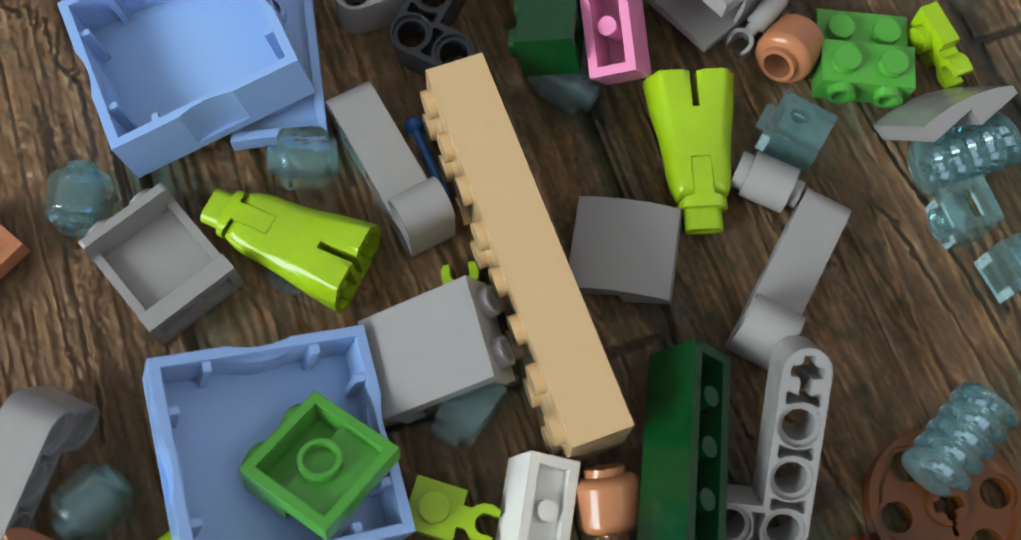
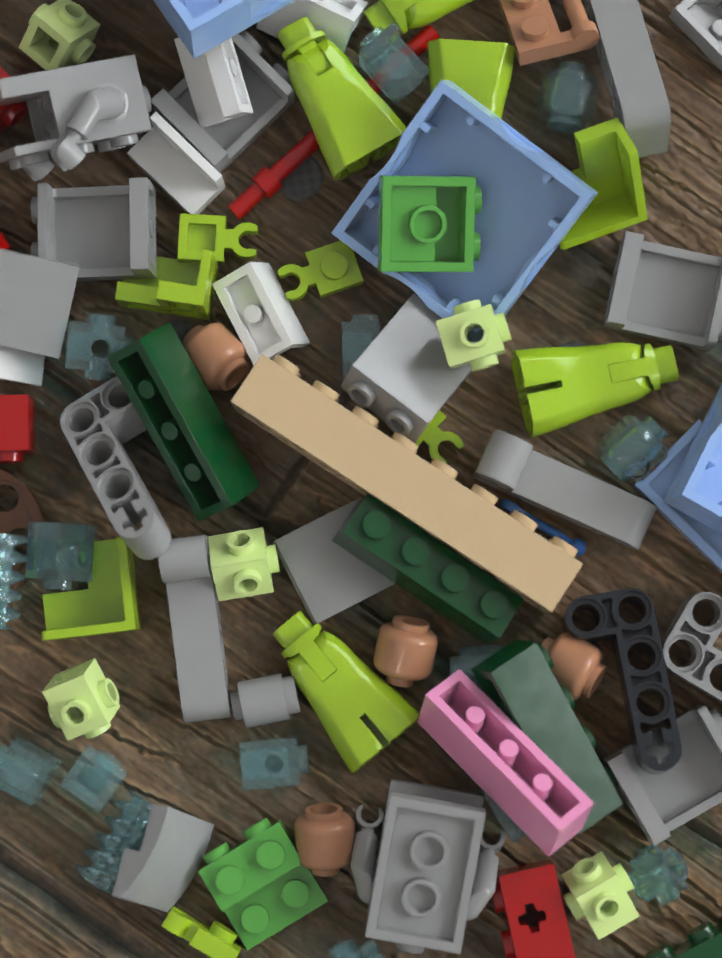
camera: 150 degrees right, 15 degrees up
none -> clear light blue brick [25,522,95,590]
none -> lime panel [41,536,142,641]
none -> yellowish green brick [42,658,120,741]
none -> yellowish green brick [208,527,280,602]
none -> dark green brick [332,493,524,644]
none -> nougat head [373,615,438,688]
none -> yellowish green brick [436,299,512,372]
none -> nougat head [541,632,608,700]
none -> lime panel [558,117,648,250]

